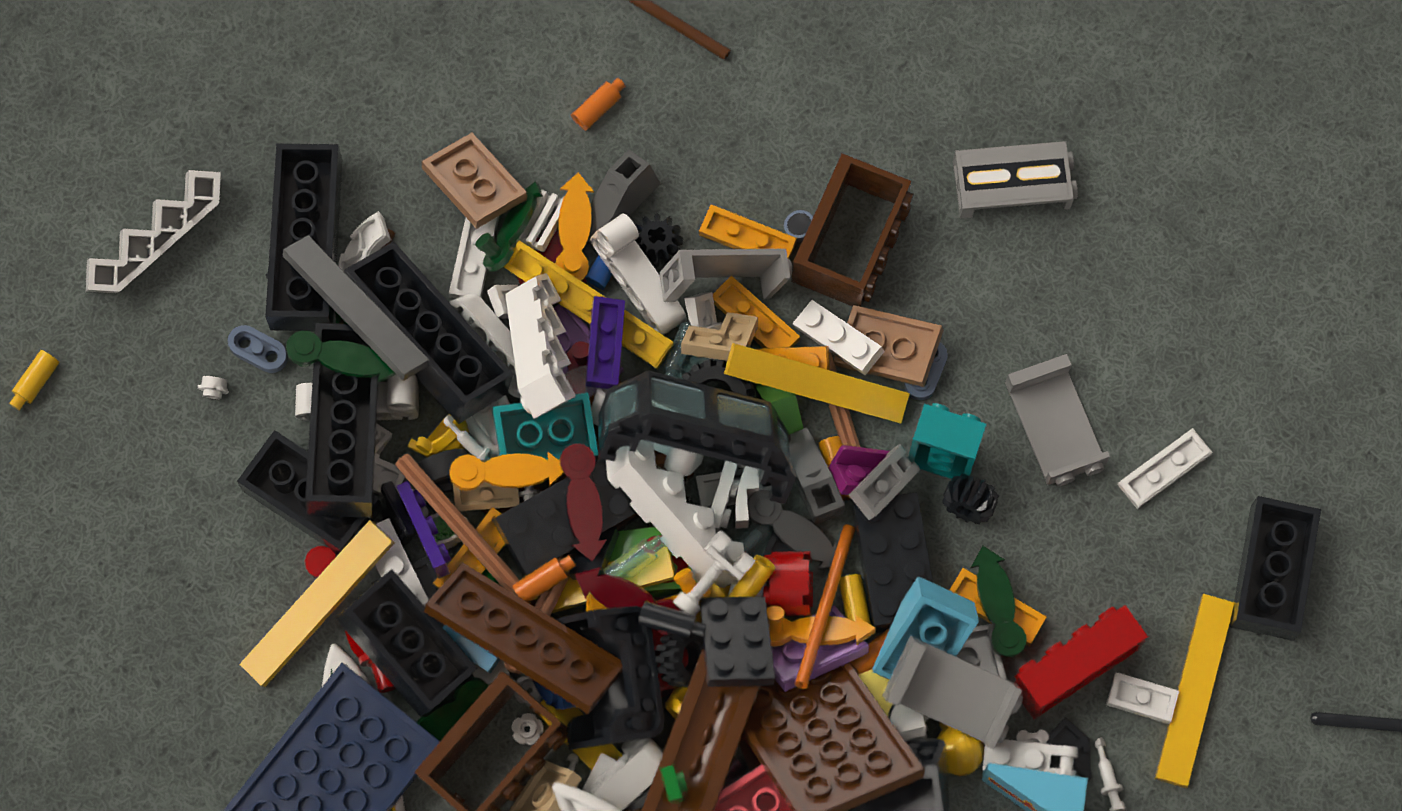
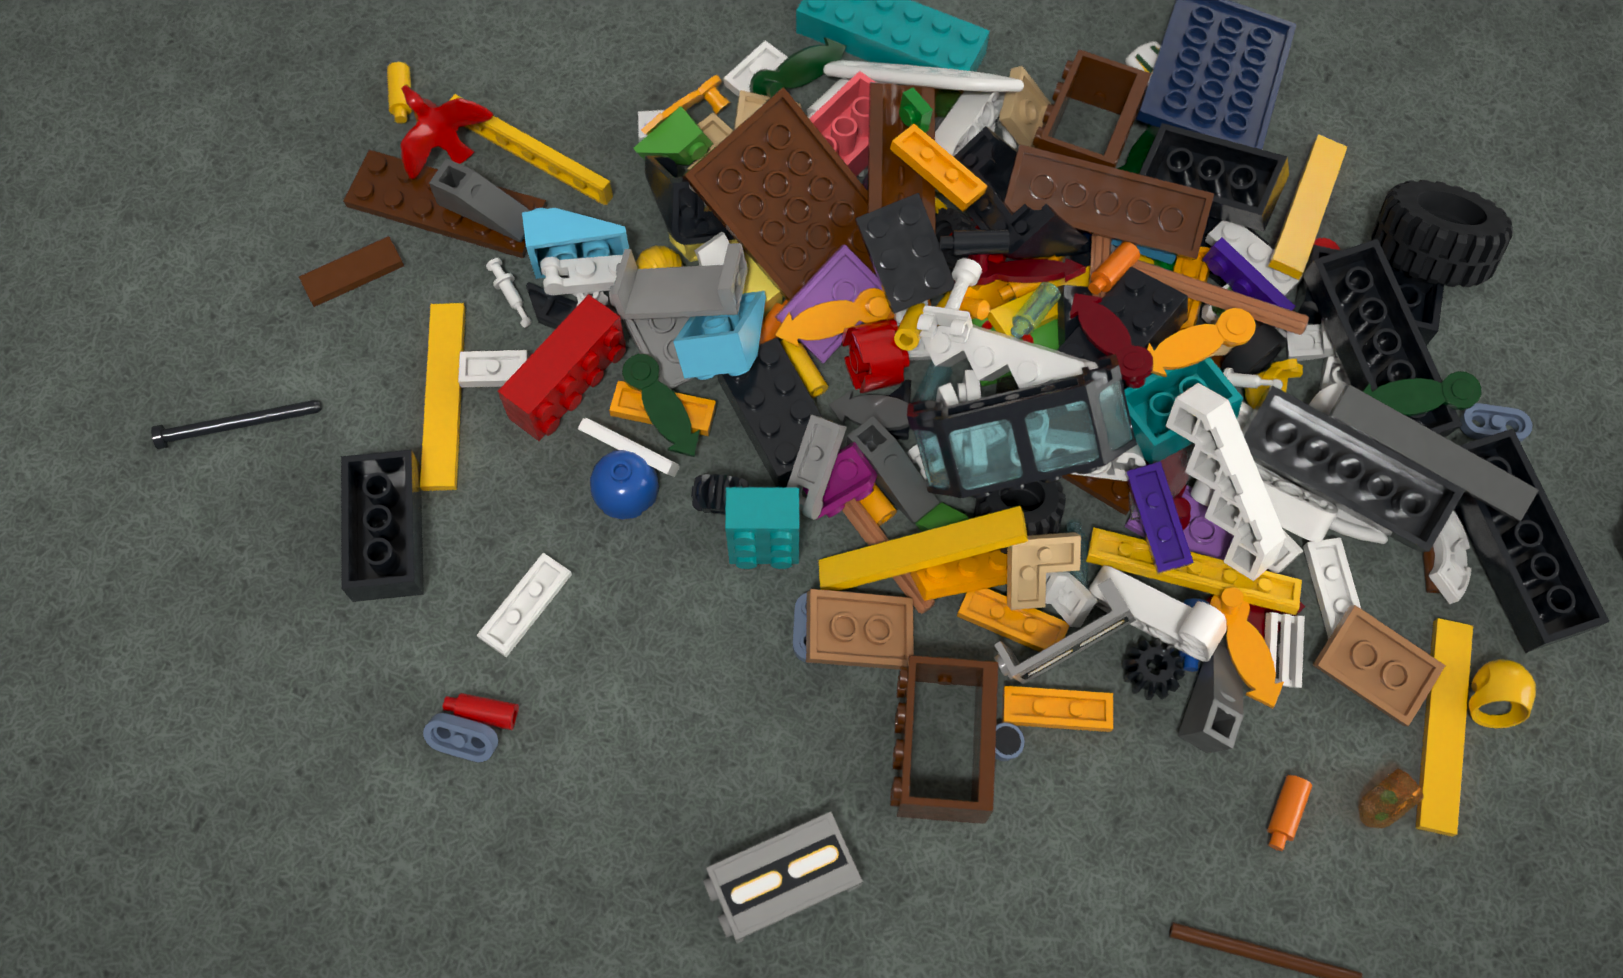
camera: 160 degrees right, 5 degrees down
white plate [198,376,229,399] -> none
dark green brick [475,181,543,272] -> none
white plate [792,300,885,375] -> none
orange piece [795,524,855,689] -> none
light grey panel [1005,354,1110,487] -> none
none -> sand blue plate [423,713,498,762]
none -> red cylinder [443,693,519,730]
none -> white tile [578,418,680,477]
none -> blue cylinder [590,450,659,519]
none -> light orange plate [890,124,988,212]
none -> clear orange rock [1358,768,1424,828]
none -> black tyre [1371,180,1513,287]
none -> yellow tile [1415,618,1473,837]
none -> yellow helmet [1468,659,1536,728]

